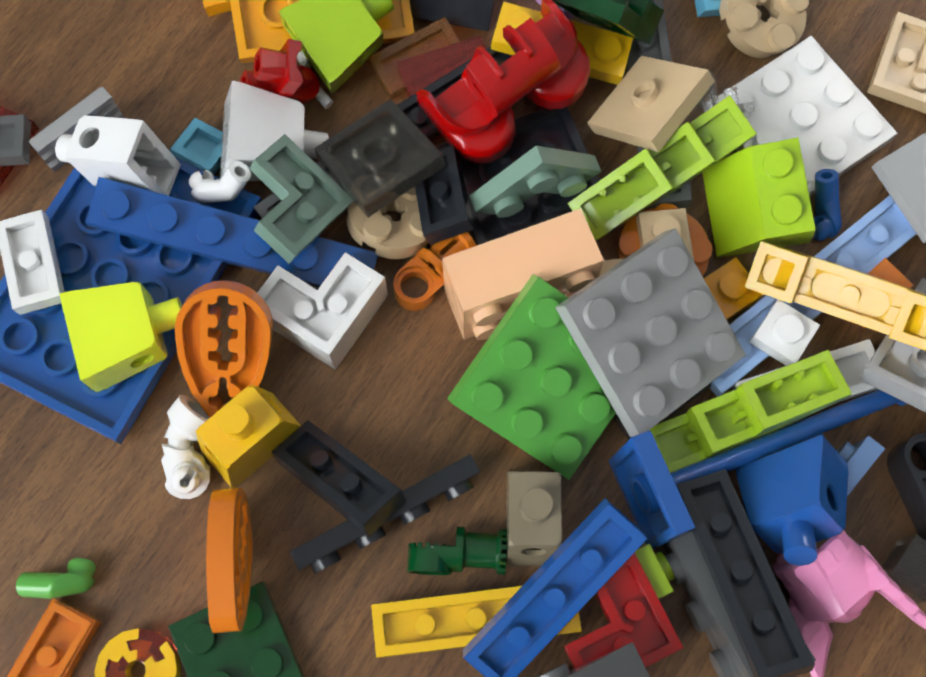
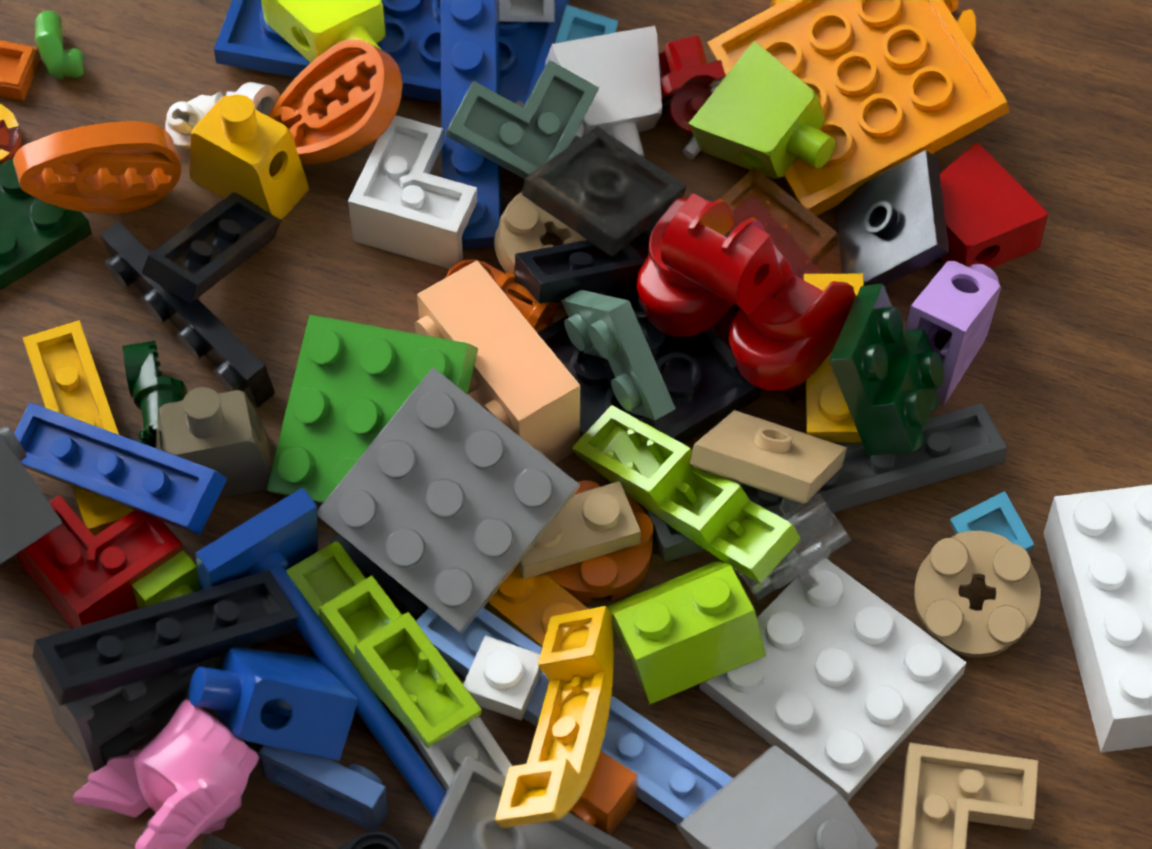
camera: 75 degrees right, 15 degrees down
white arm [189,161,251,204] -> none
blue arm [813,169,842,241] -> none

